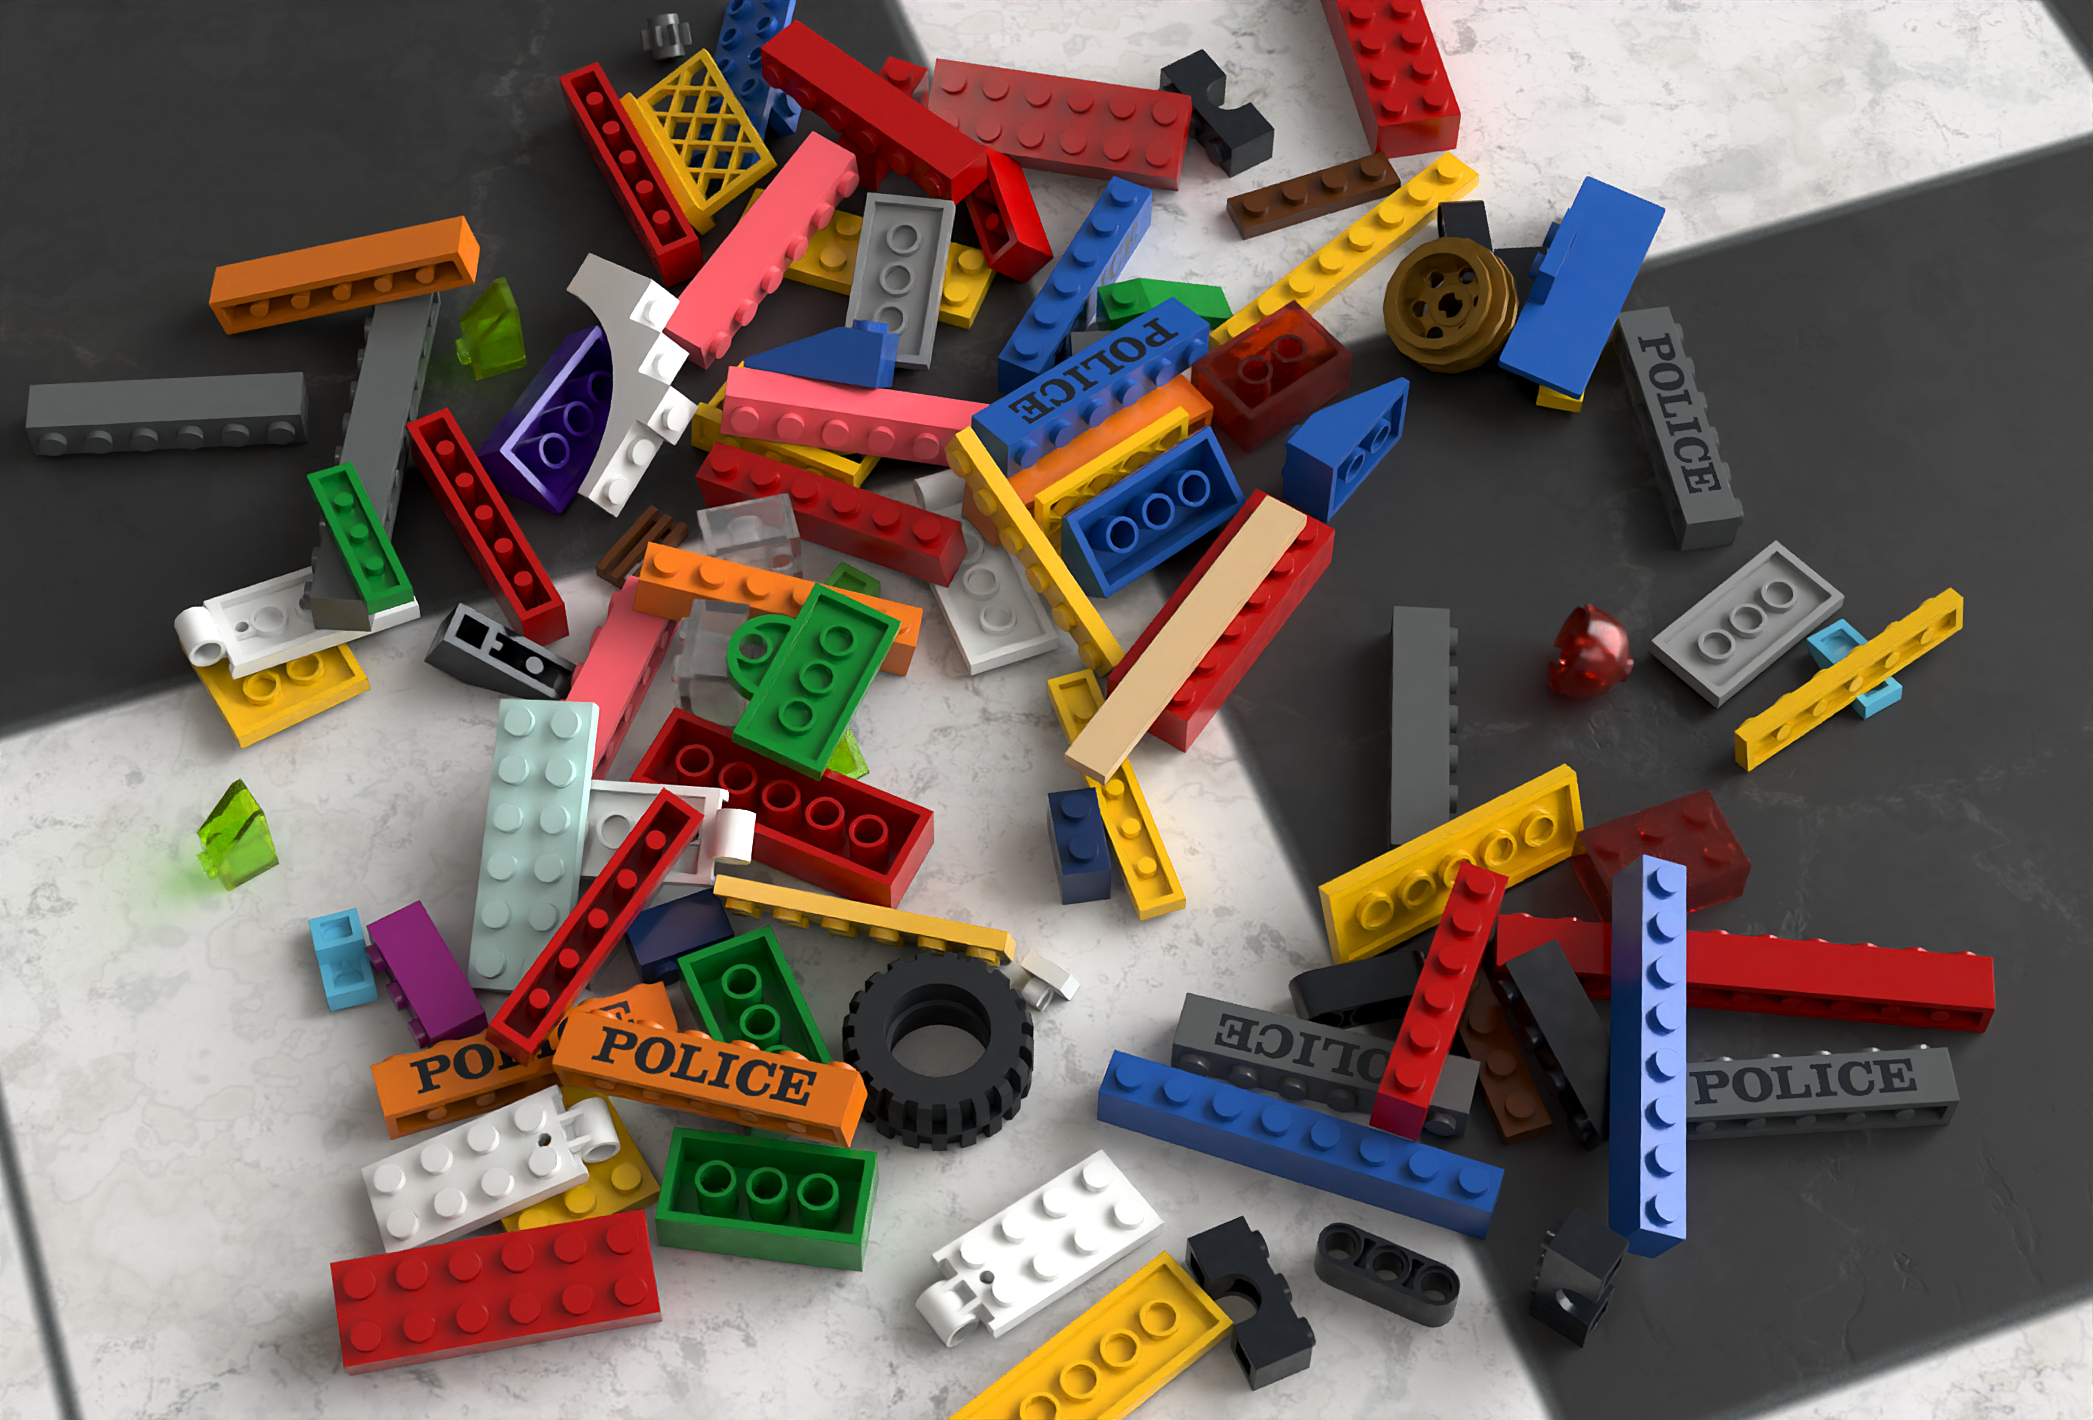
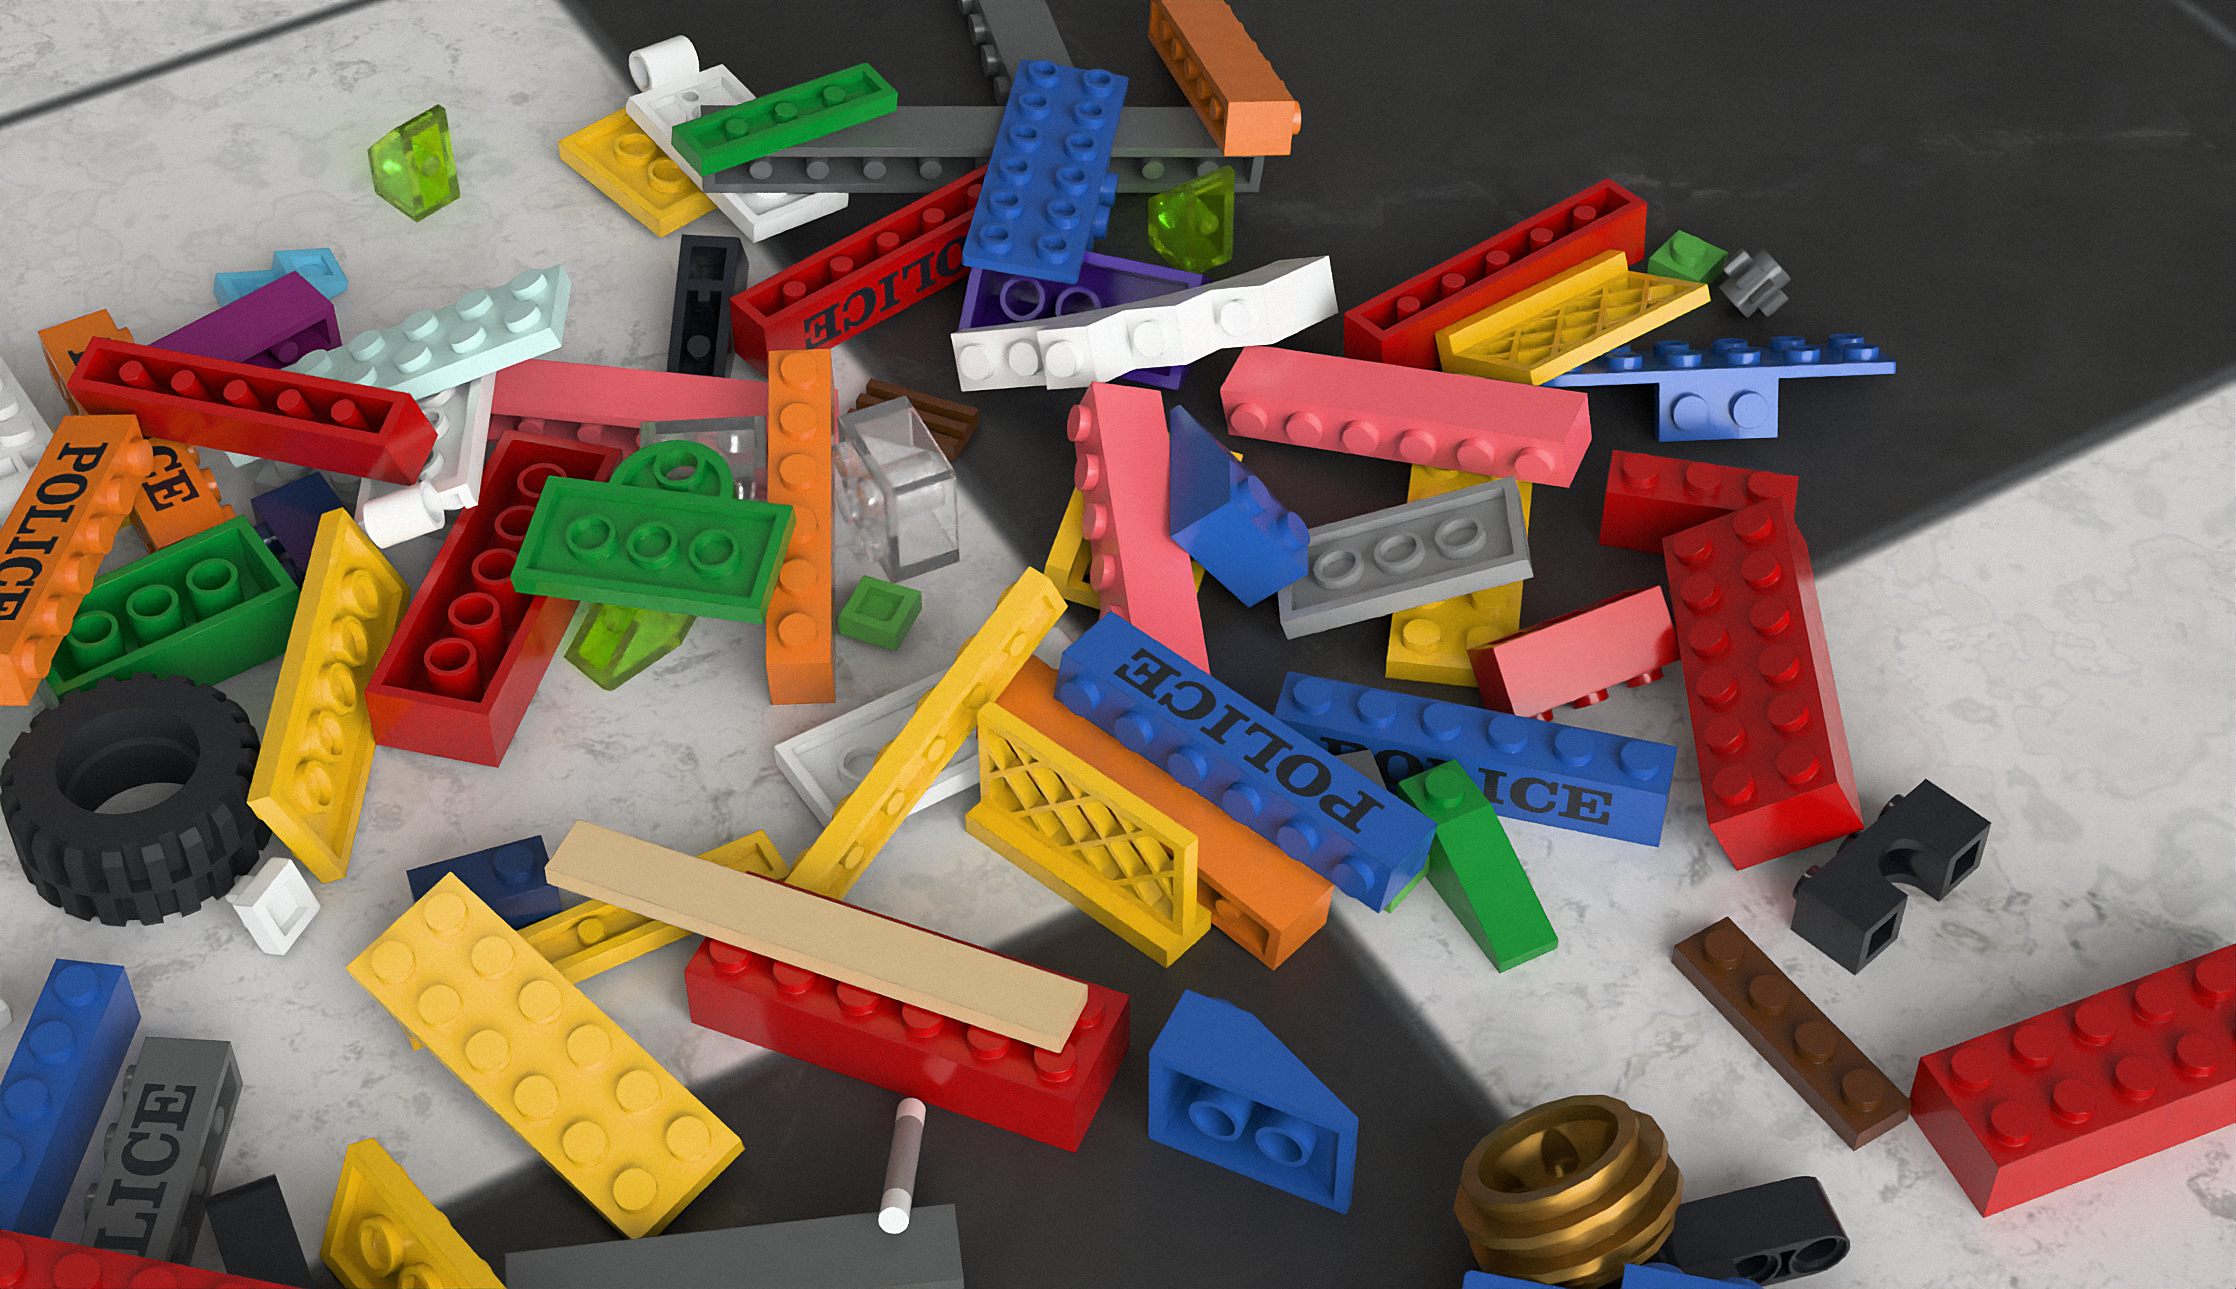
camera: 80 degrees right, 10 degrees down
red brick [695,441,968,588] -> none
red brick [760,20,987,205] -> none
blue slope [1061,426,1246,599] -> none
clear red brick [1190,300,1353,453] -> none
yellow plate [1208,151,1479,370] -> none
none -> yellow plate [345,871,745,1240]
none -> bar [879,1098,926,1234]
none -> blue bracket [961,59,1129,284]
none -> bright green plate [1647,230,1728,286]

